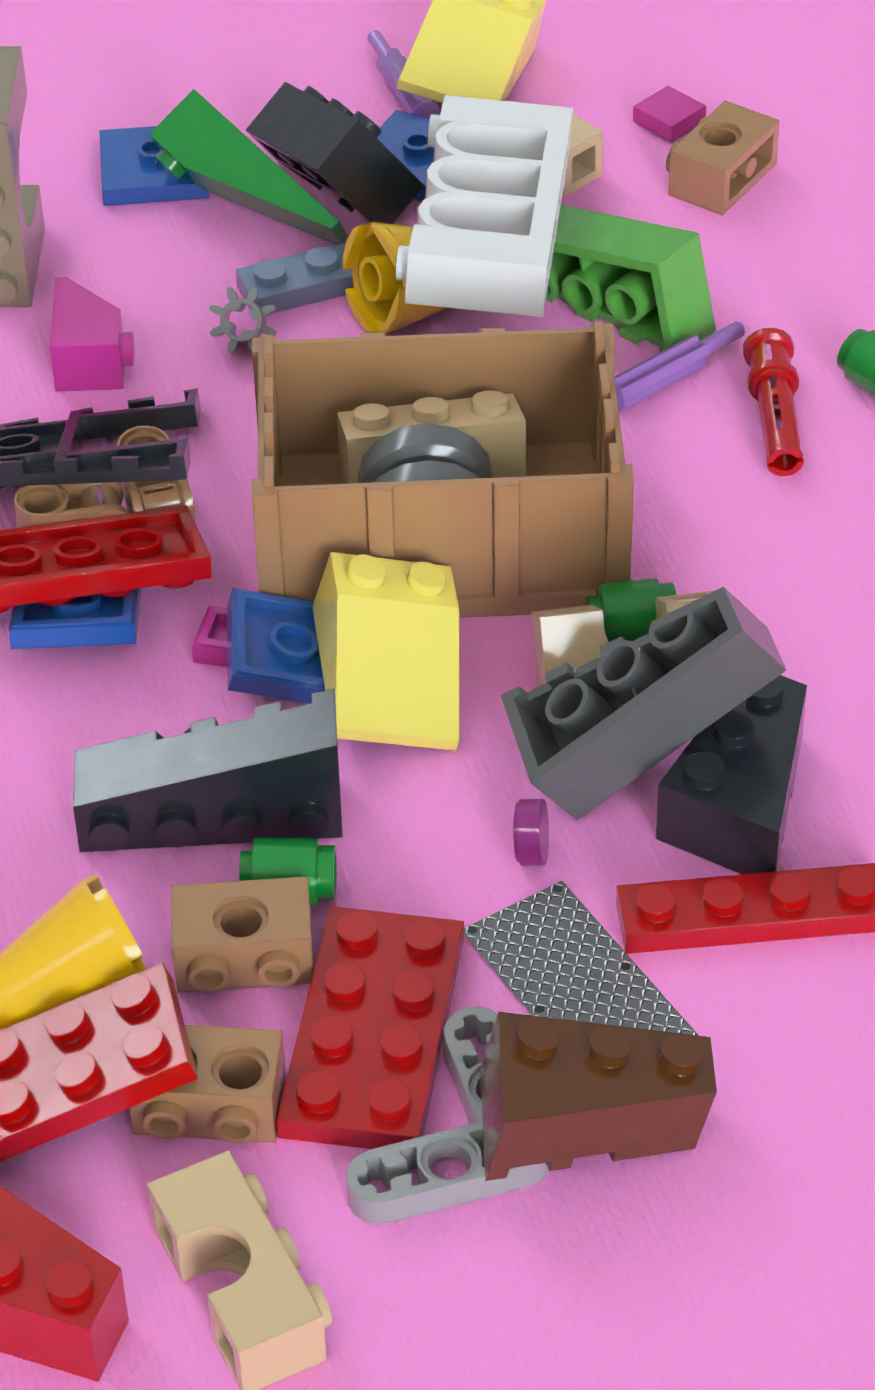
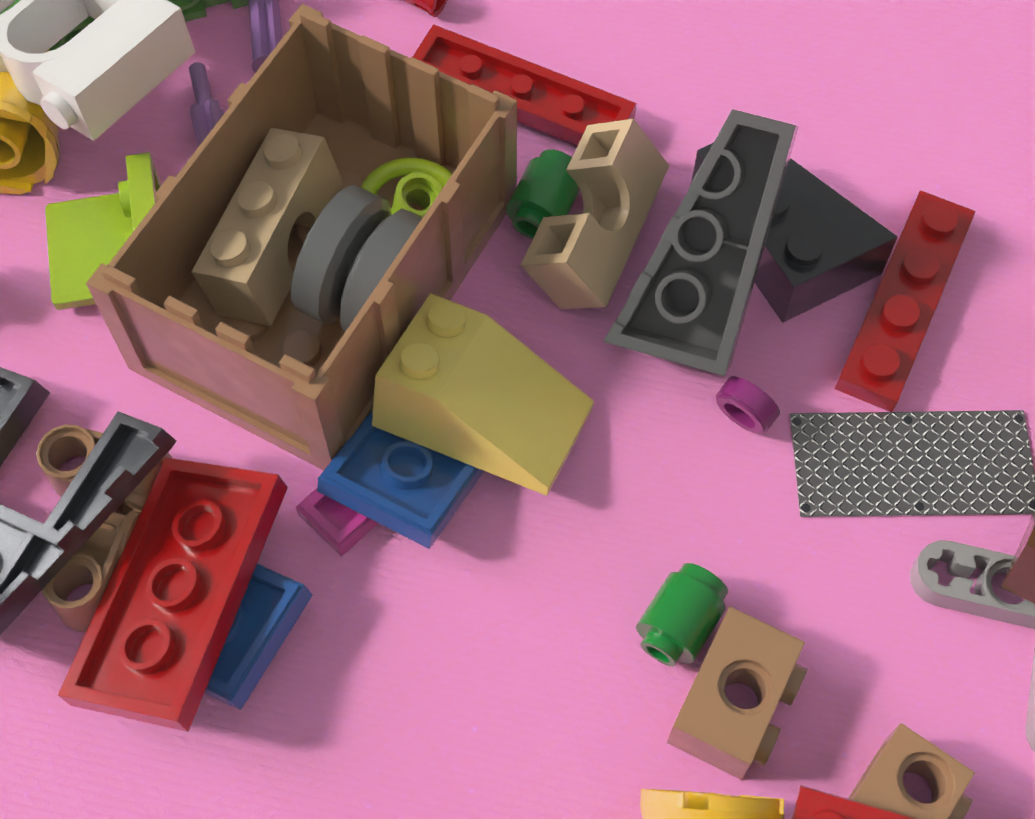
camera: 60 degrees left, 20 degrees up
black wedge [73,688,343,852] -> none
red plate [276,906,464,1149] -> none
none -> red plate [412,24,637,145]

